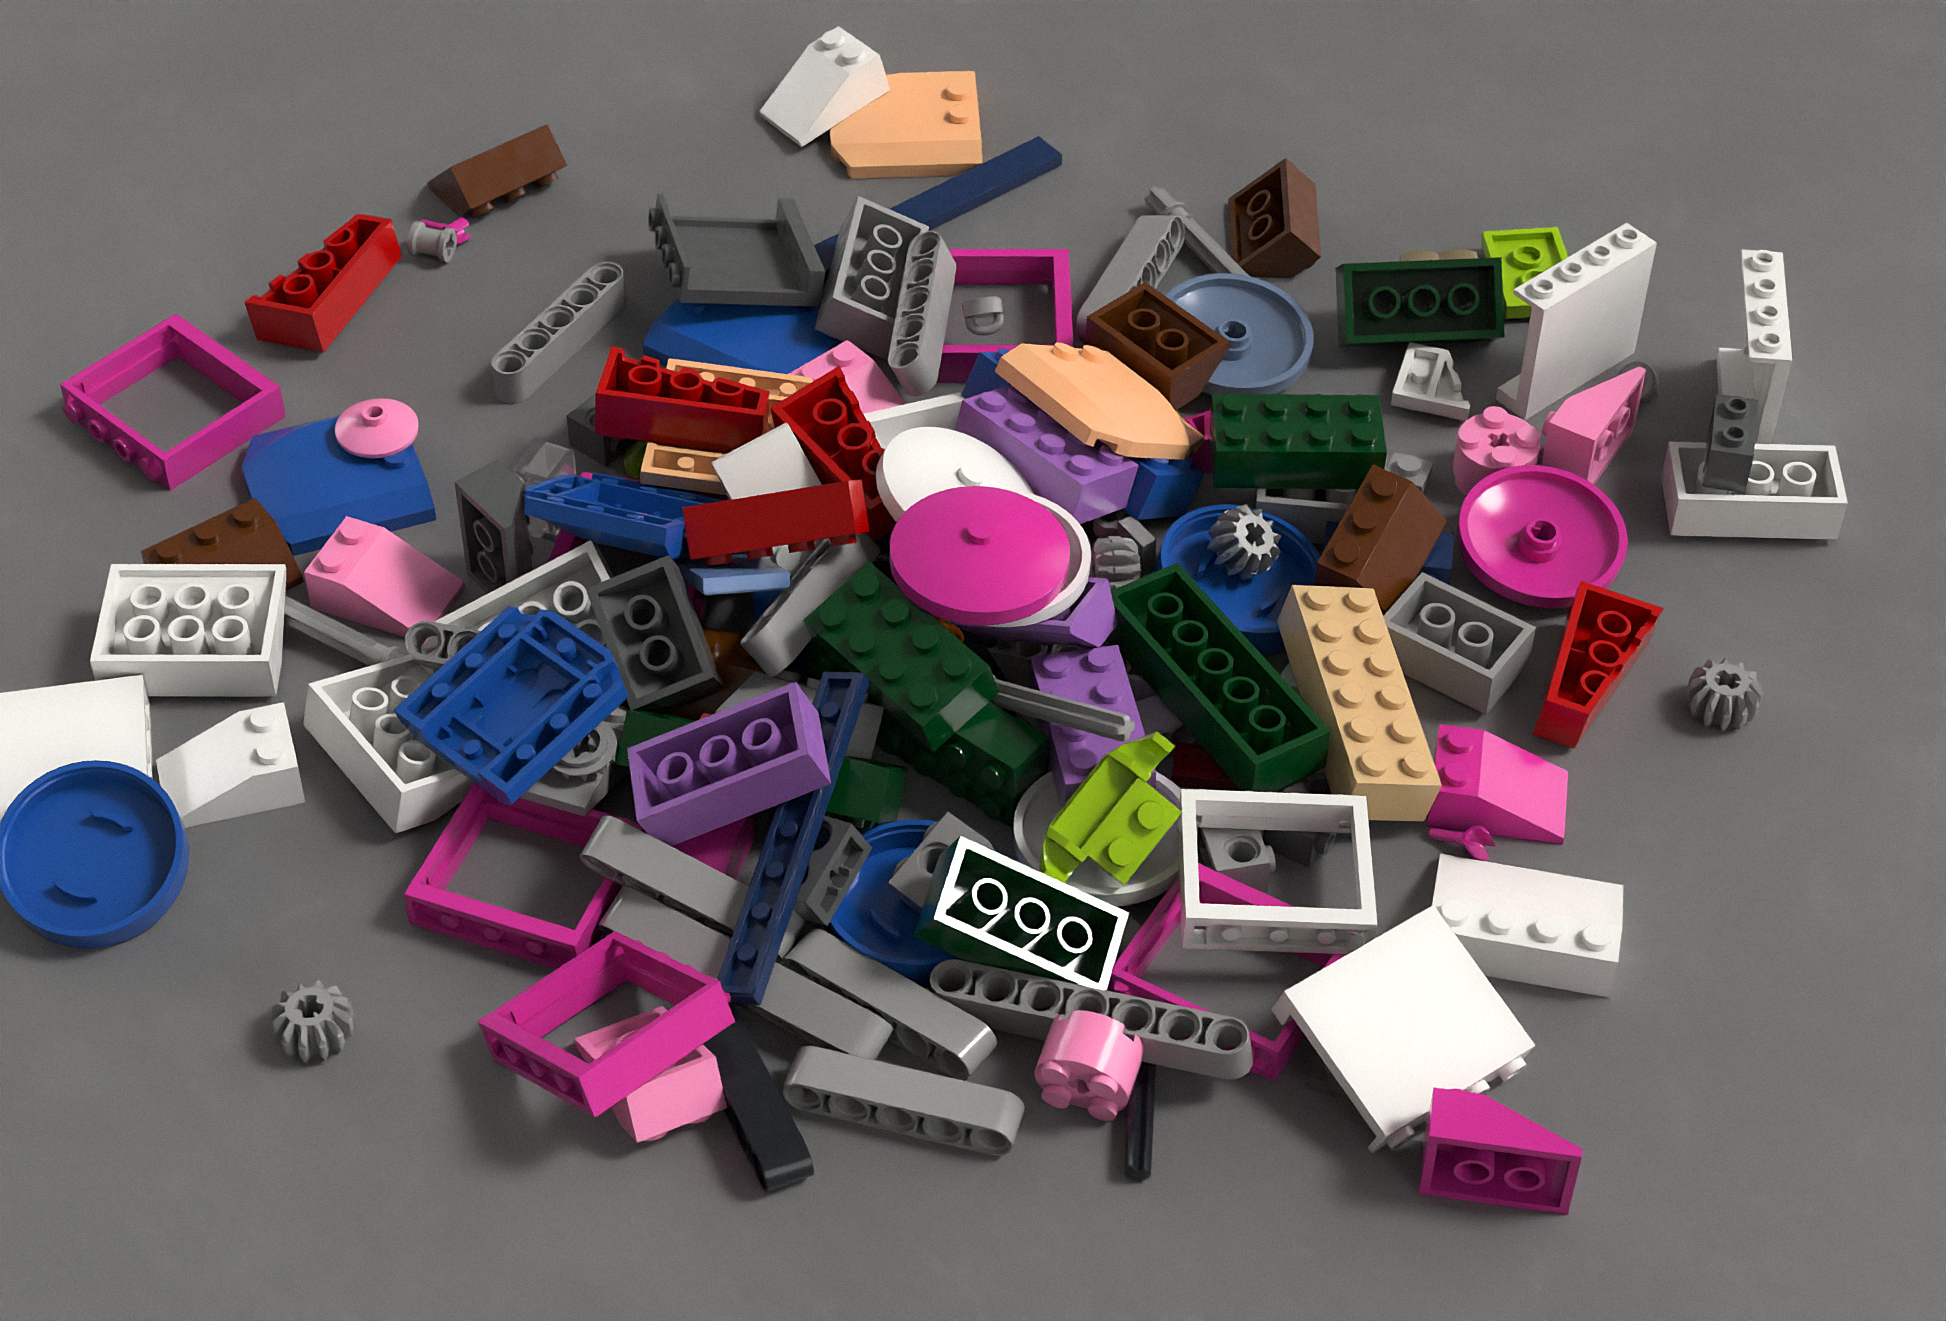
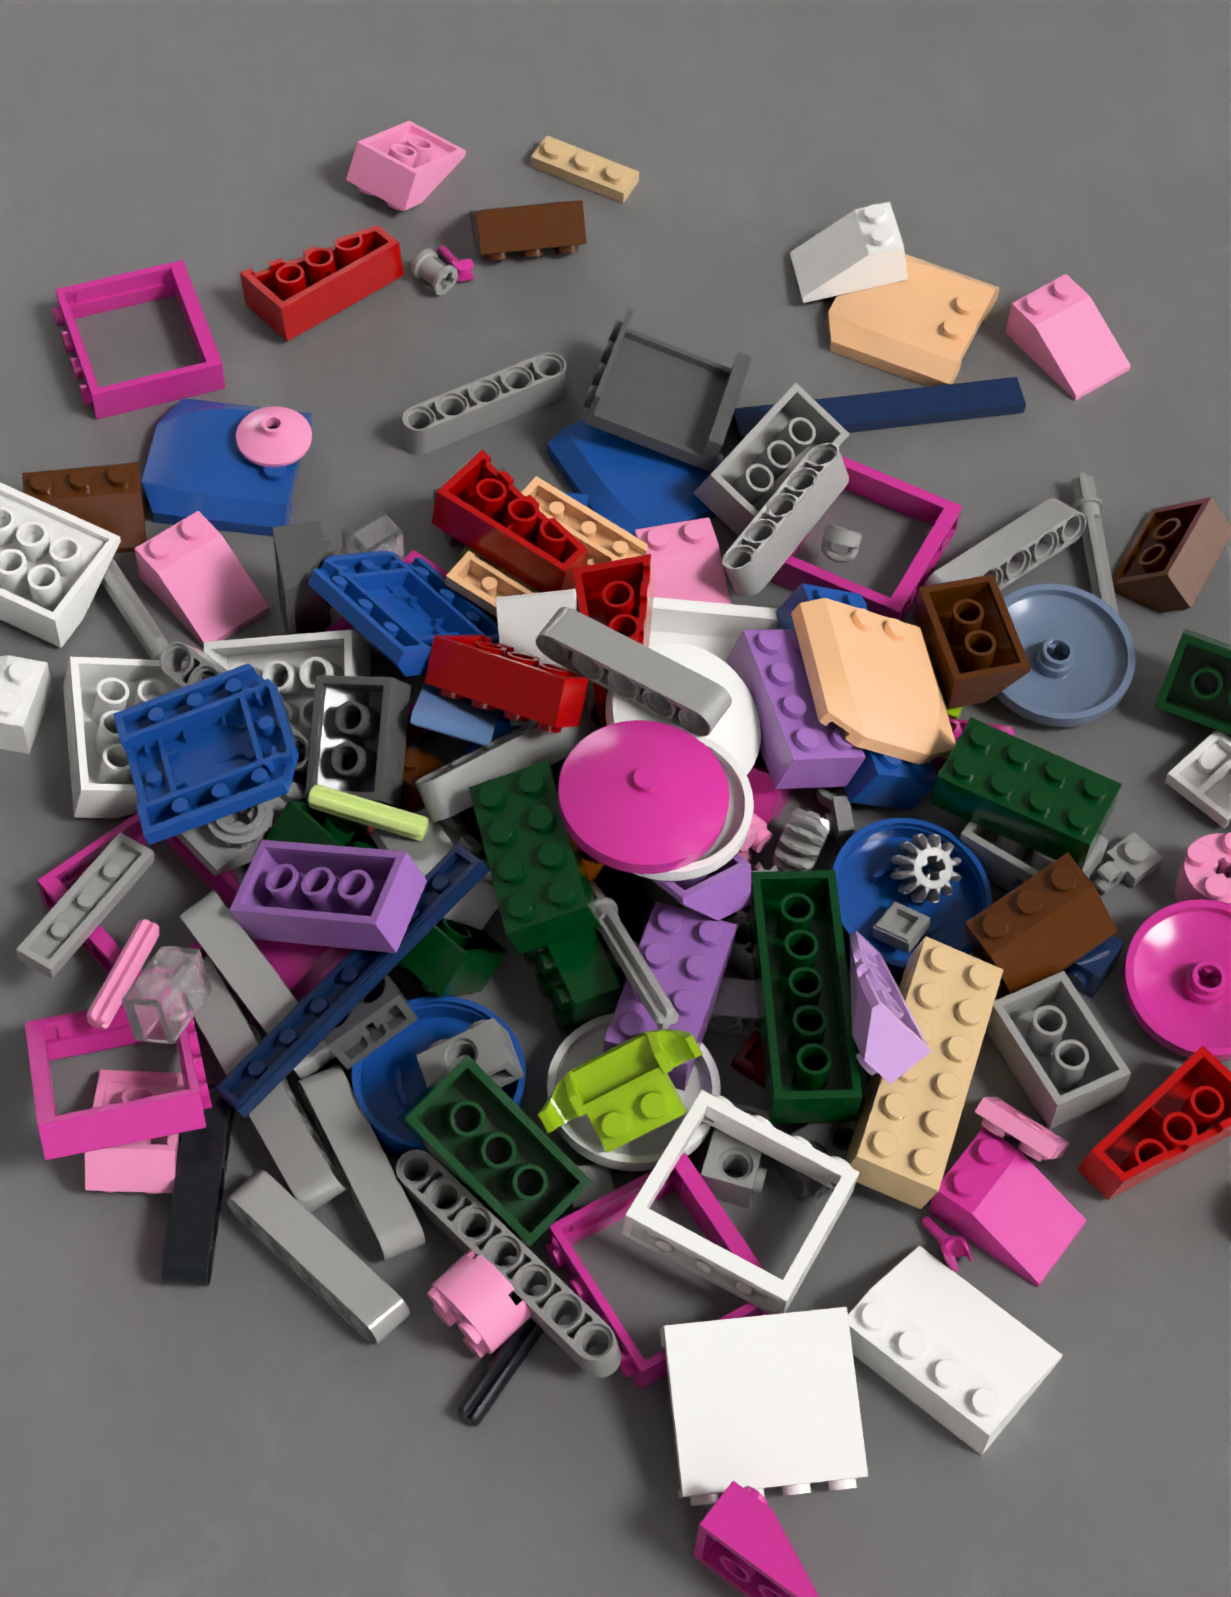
camera: 25 degrees right, 10 degrees up
none -> light grey plate [16,832,155,979]
none -> bright pink axle [87,919,160,1030]
none -> clear brick [122,946,212,1044]
none -> yellowish green axle [308,784,429,841]
none -> bright pink slope [346,121,466,211]
none -> tan plate [531,135,639,203]
none -> light grey beam [535,607,732,736]
none -> lavender wedge [849,930,931,1084]
none -> light grey tile [873,901,930,954]
none -> bright pink plate [975,1097,1070,1162]
none -> bright pink slope [1005,274,1130,400]

